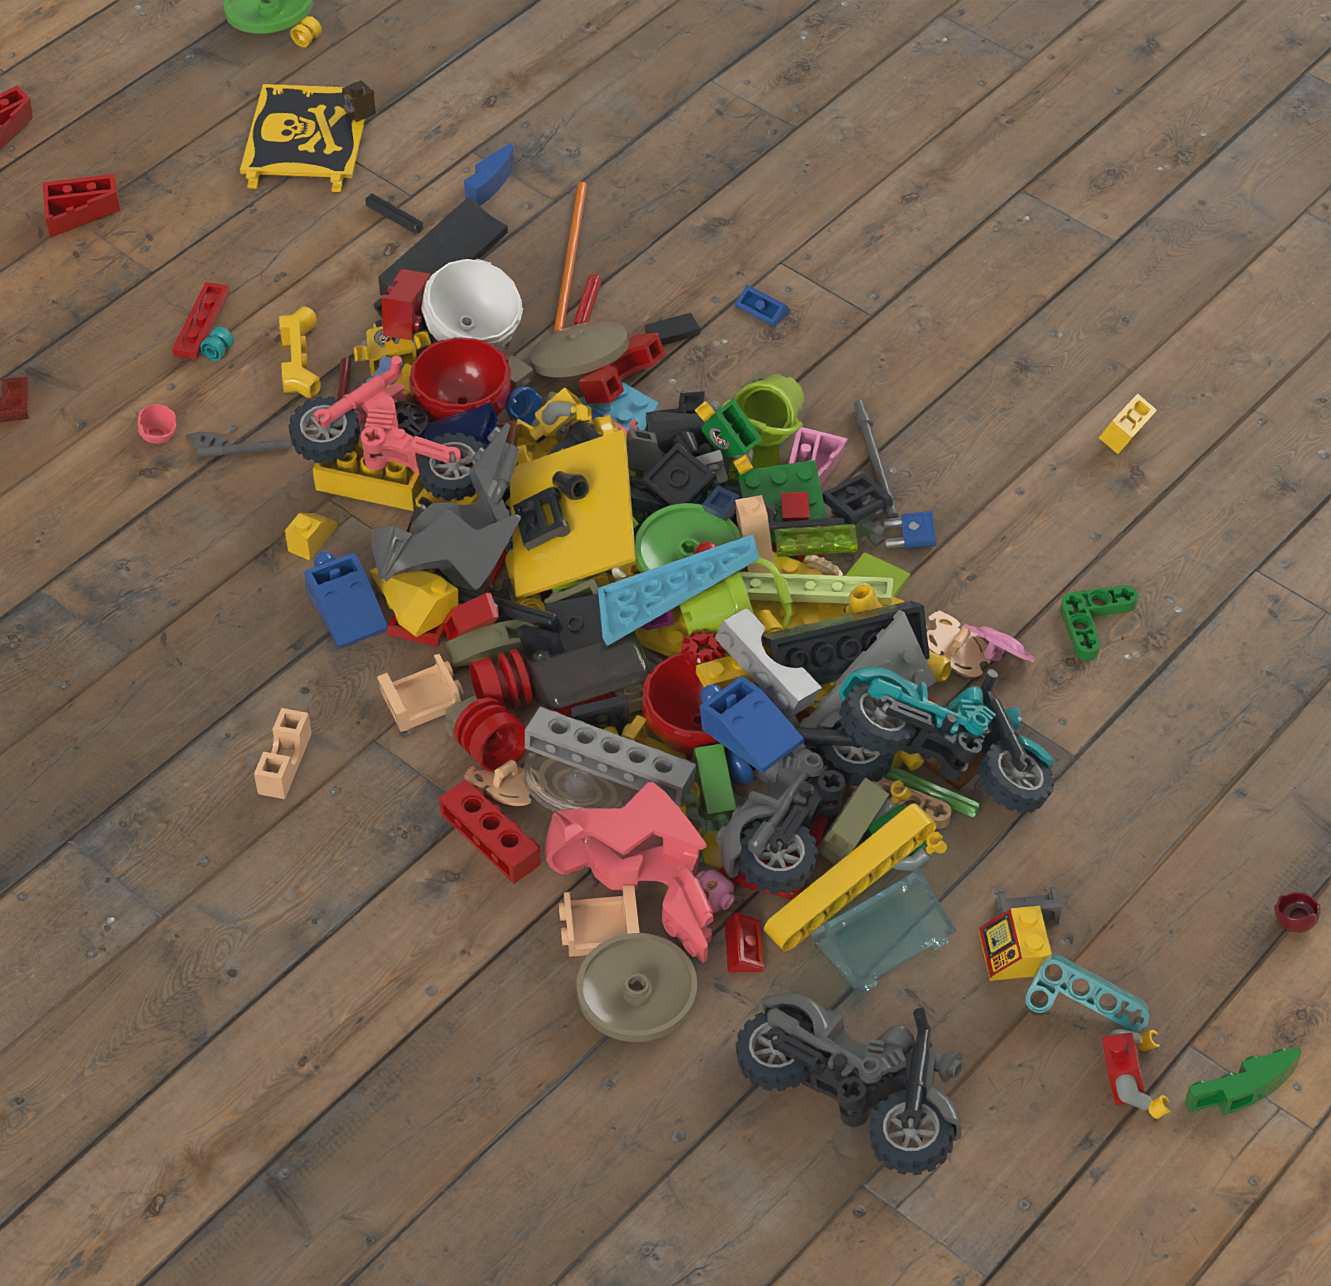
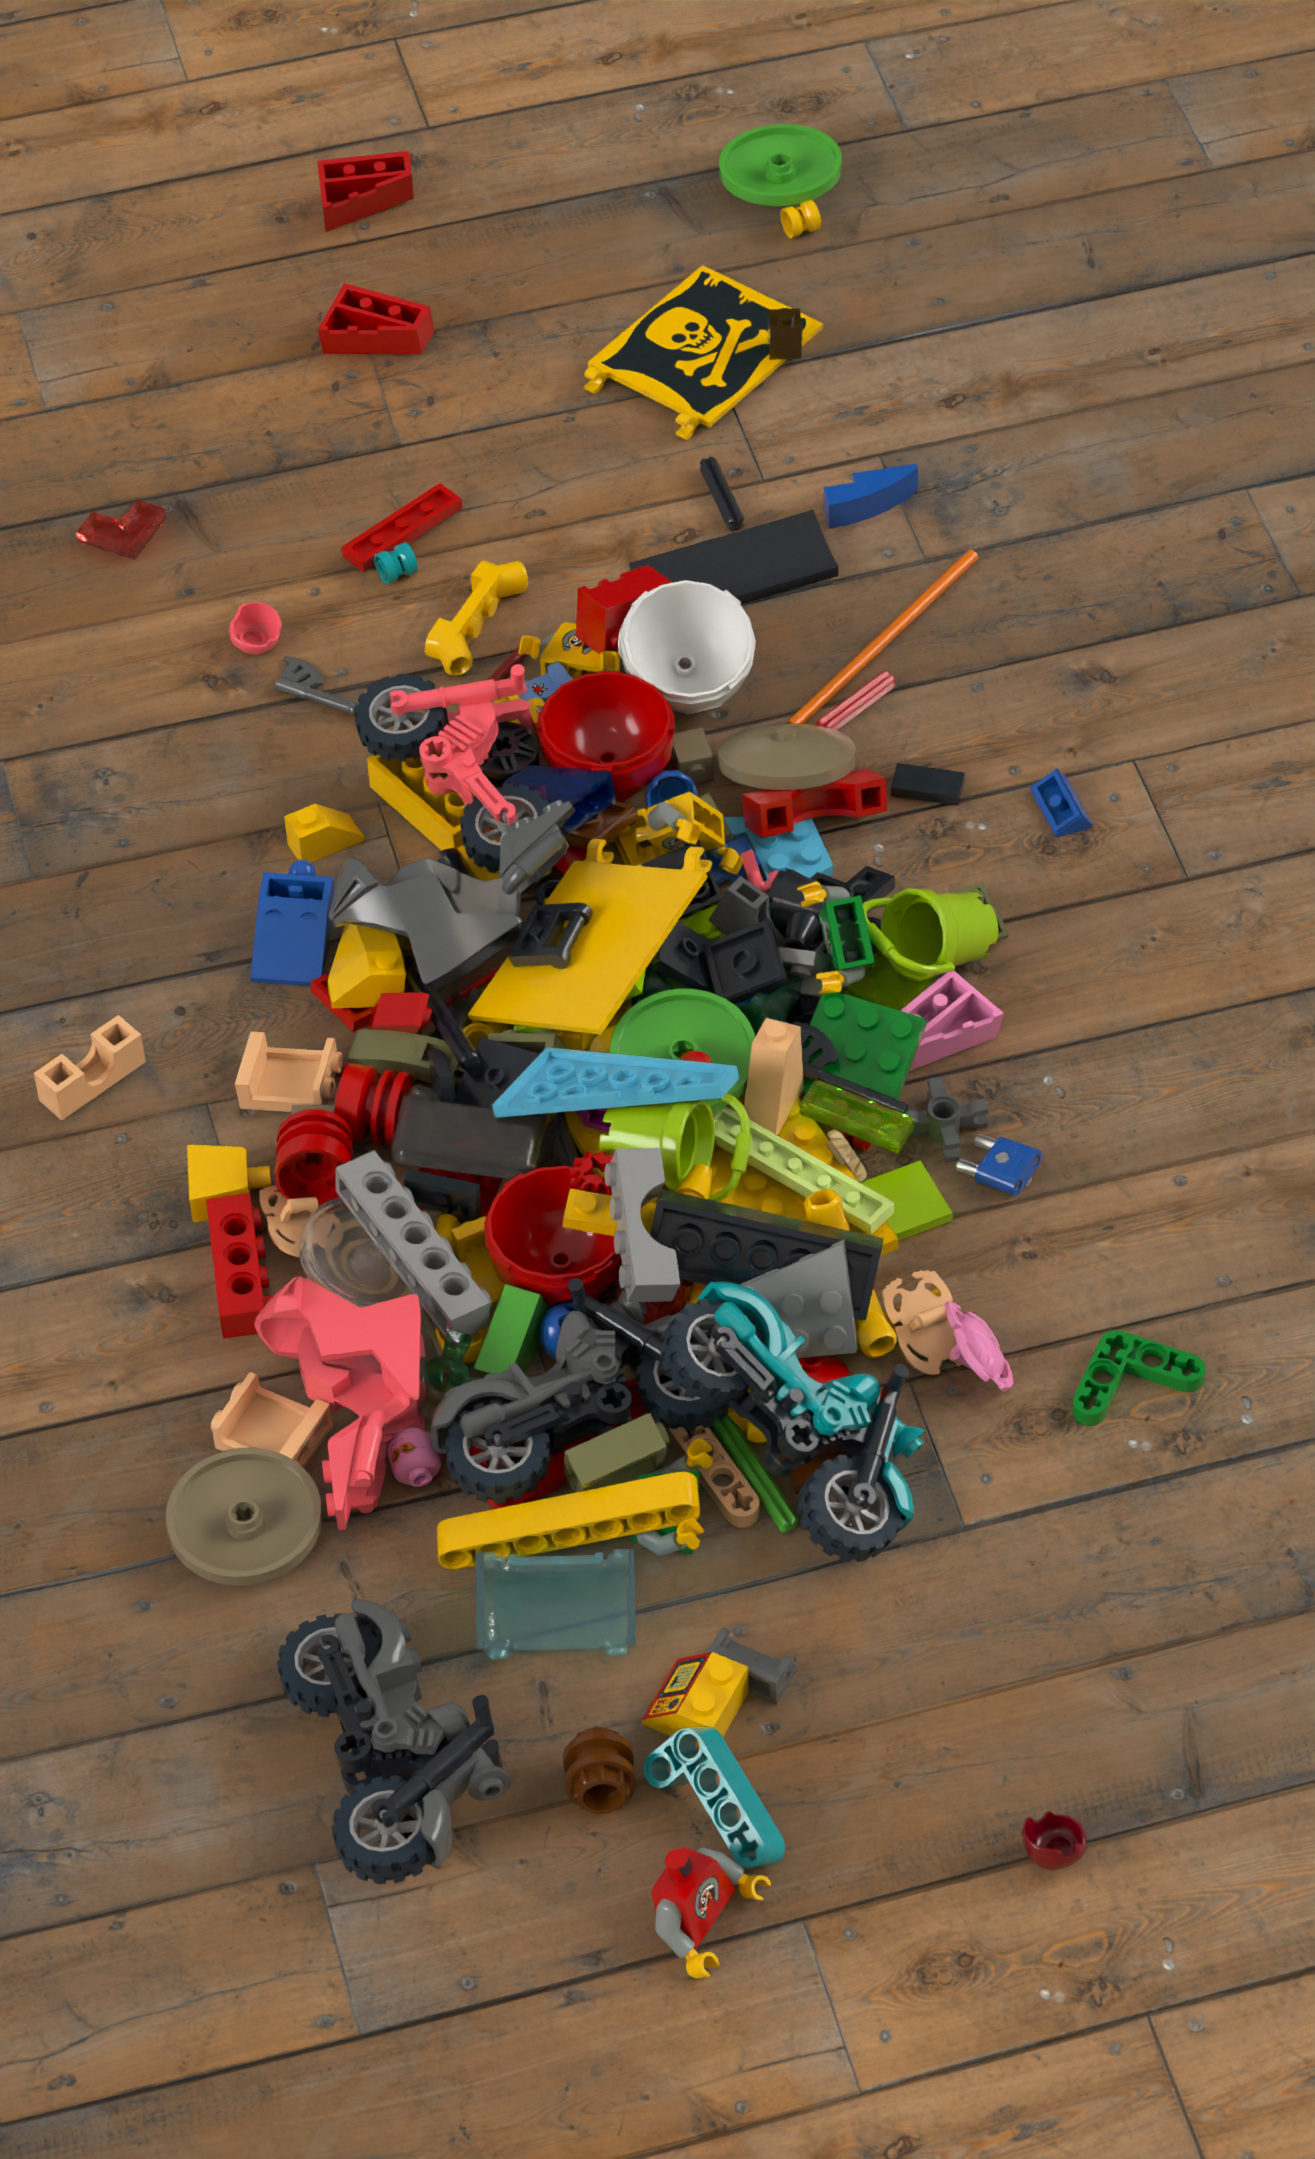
camera: 35 degrees right, 0 degrees up
black cone [552,471,589,500] -> none
blue slope [700,676,804,773] -> none
dark blue tile [702,486,740,521] -> none
red slope [725,912,764,973] -> none
red tile [780,492,809,521] -> none
black plate [822,473,893,527] -> none
dark grey bar [854,400,898,519] -> none
green slope [1185,1047,1302,1115] -> none
none -> yellow torso [187,1145,272,1222]
none -> reddish brown piece [563,1727,637,1814]

